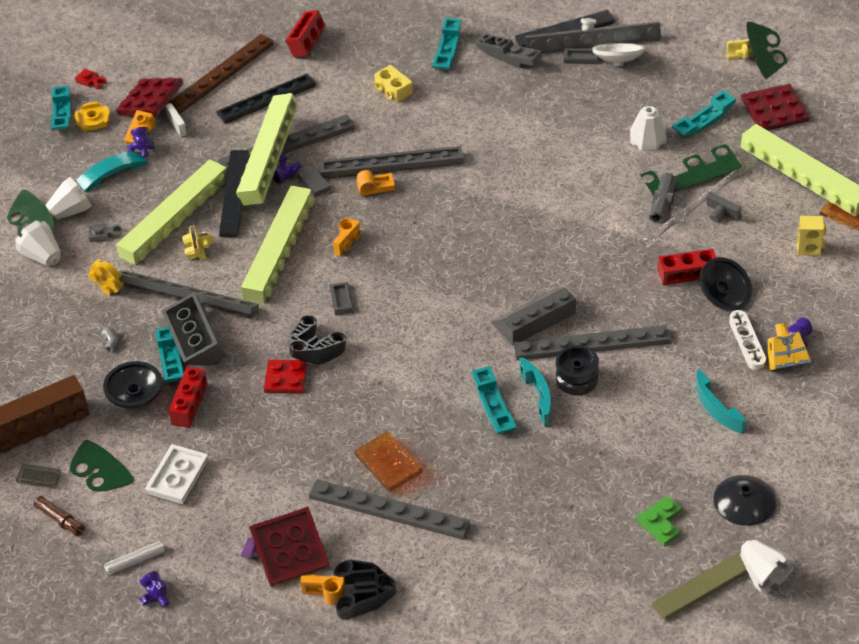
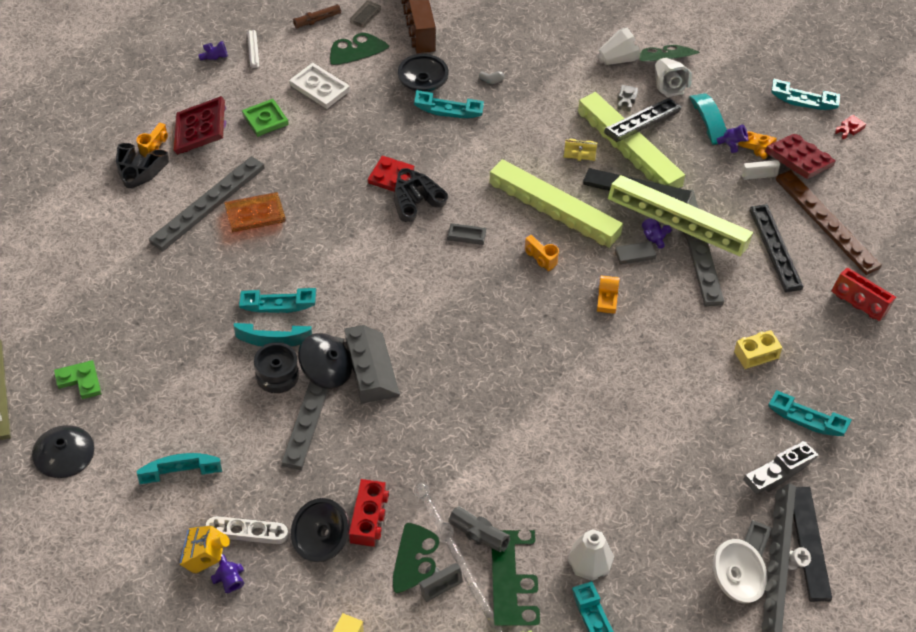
camera: 105 degrees right, 5 degrees up
yellow plate [75,102,111,131] -> none
yellow plate [88,259,123,295] -> none
dark grey plate [119,270,259,316] -> none
dark grey slope [161,292,227,366] -> none
red brick [168,367,208,428] -> none
dark grey plate [320,146,463,178] -> none
none -> bright green plate [242,99,289,137]
none -> black dish [298,333,352,389]
none -> dark green piece [393,523,439,593]
none -> black tile [604,98,682,143]

